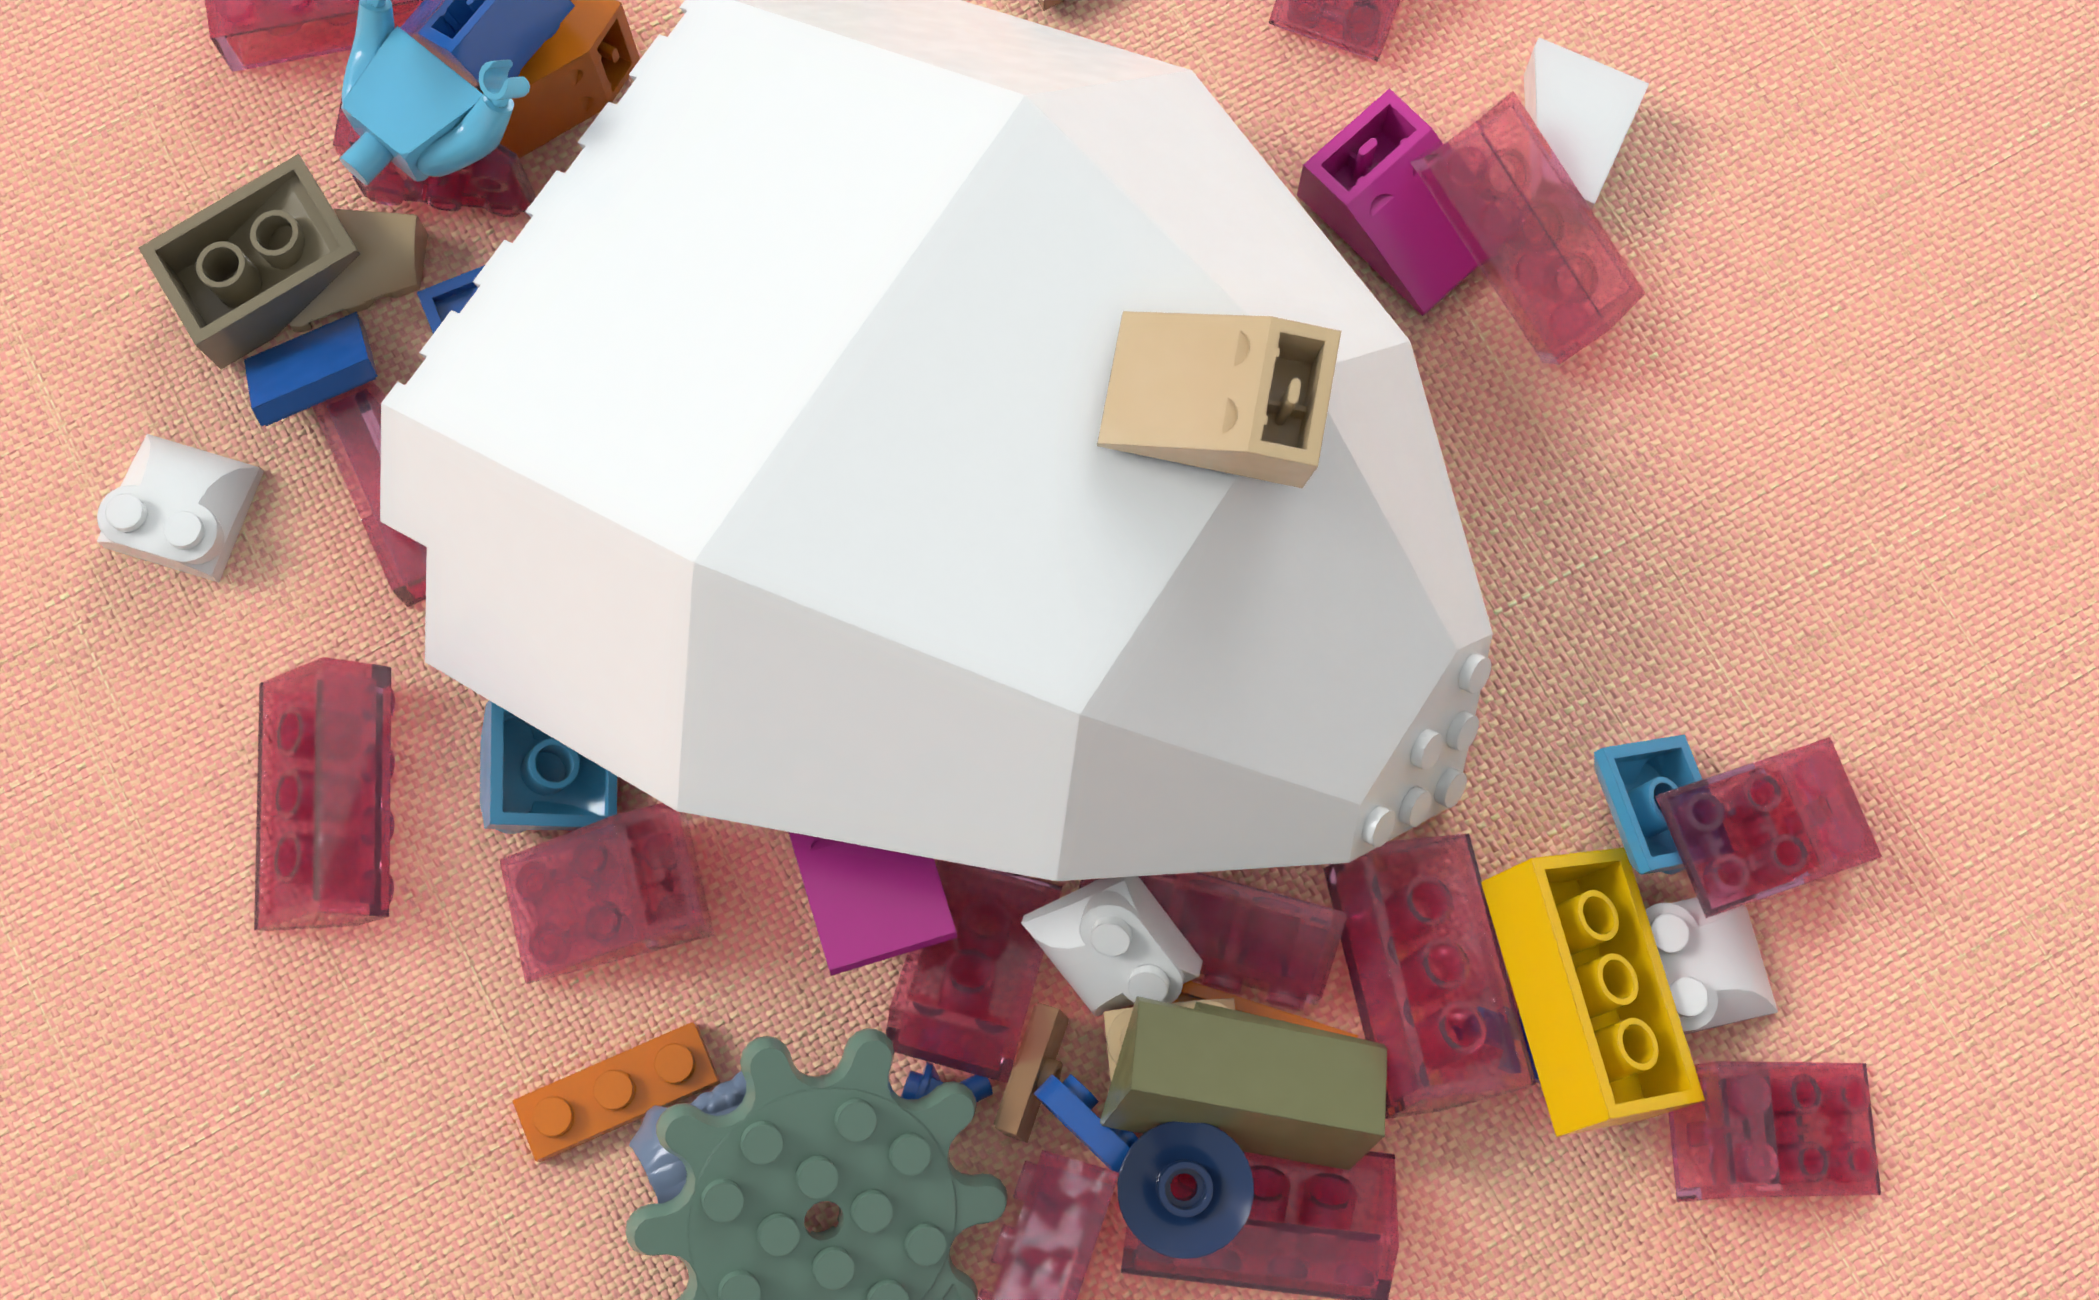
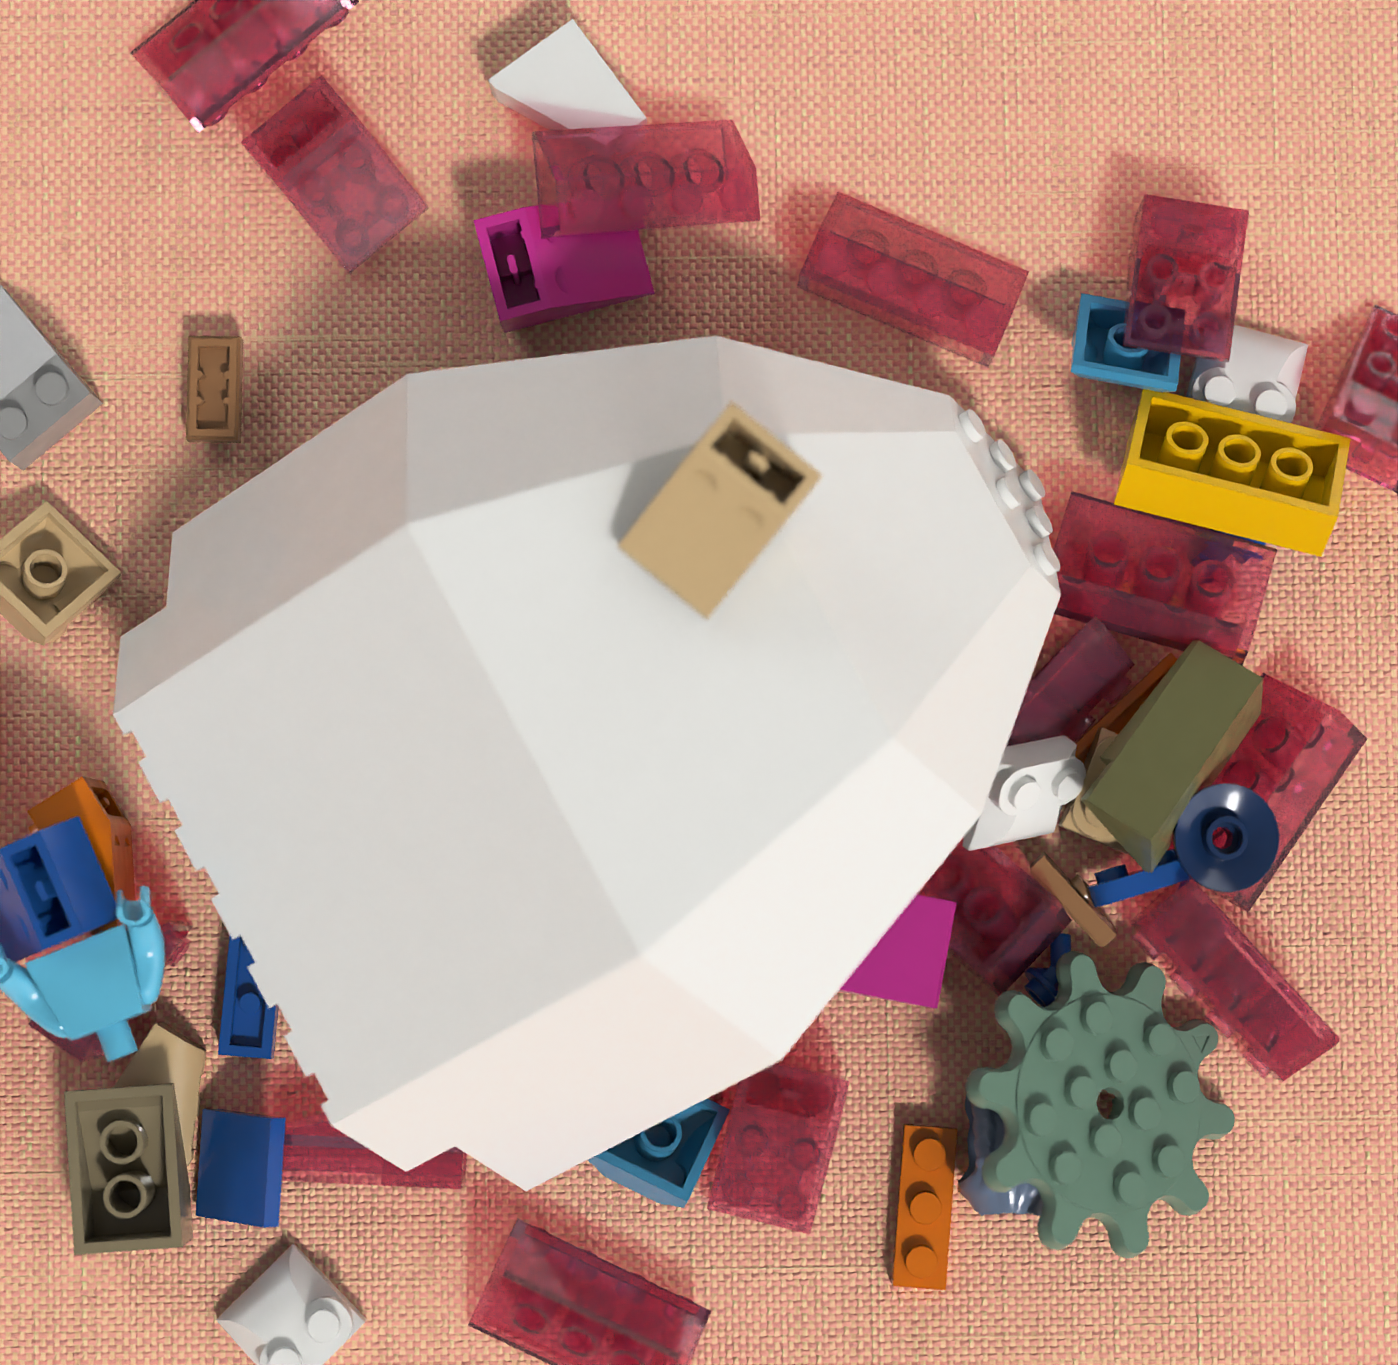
camera: 60 degrees left, 10 degrees up
none -> clear pink slope [797,191,1029,367]

